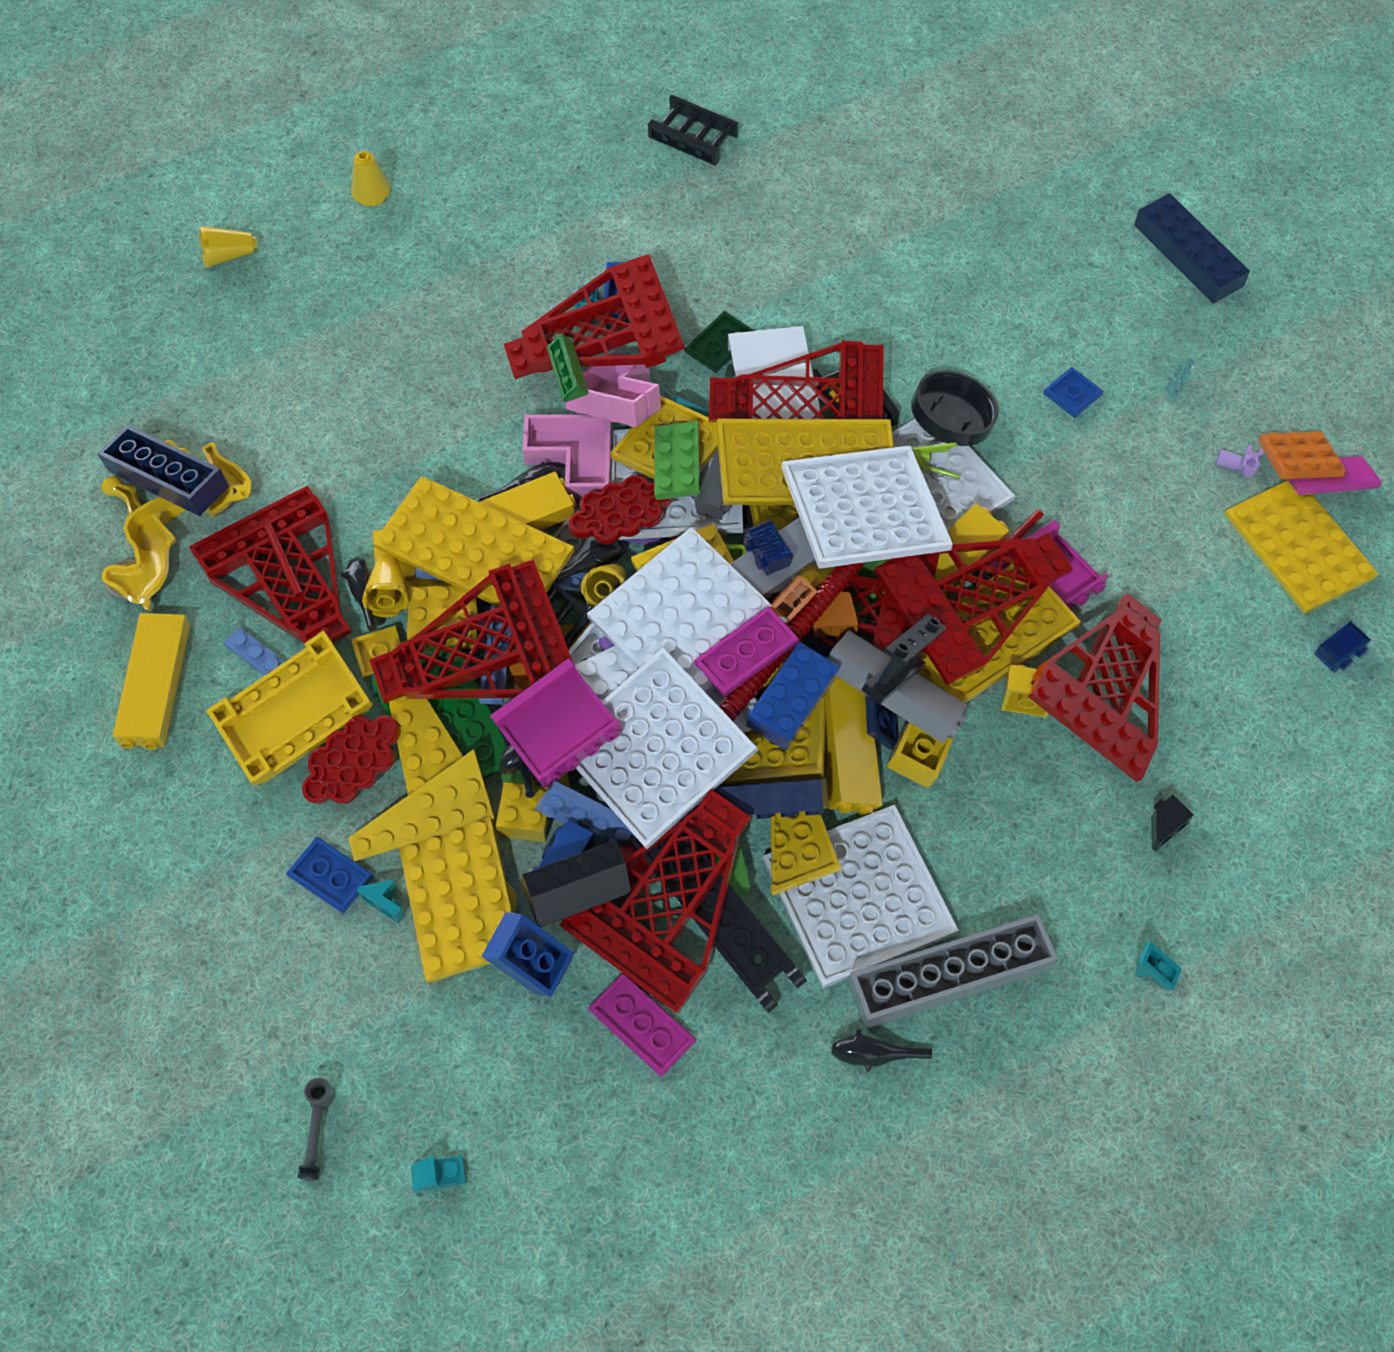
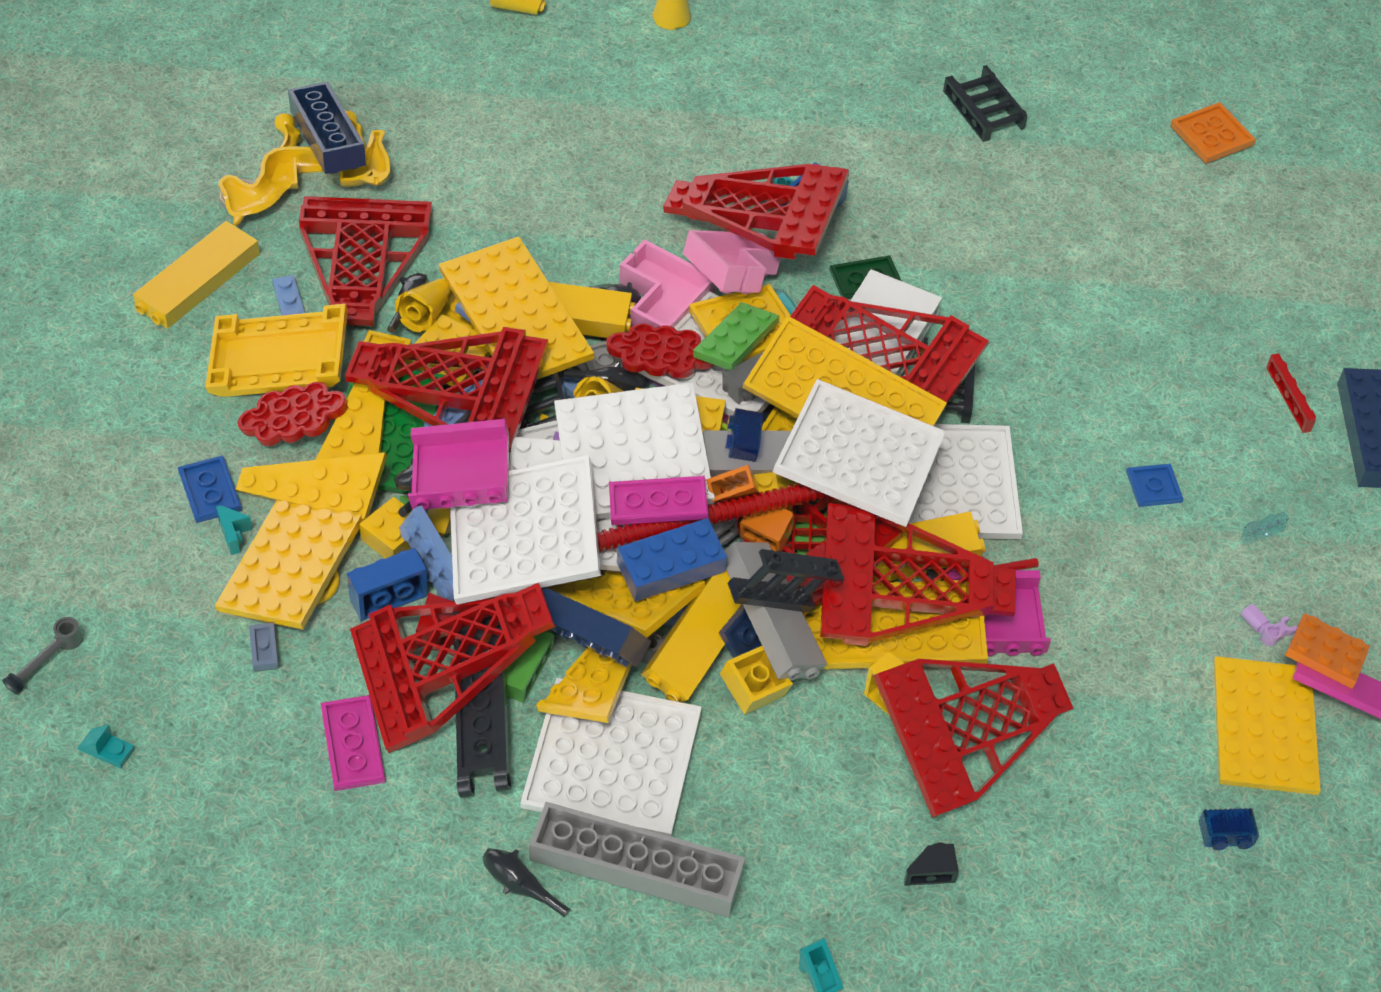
camera: 30 degrees right, 10 degrees down
red piece [263,523,304,598] -> none
blue brick [481,912,574,997] -> none
black slope [520,840,631,928] -> none
green slope [547,333,589,402] -> none
black brick [911,370,998,446] -> none
lime plant [912,443,961,479] -> none
none -> sand blue plate [249,622,279,671]
none -> orange plate [1170,102,1256,164]
none -> red plate [1266,353,1316,433]

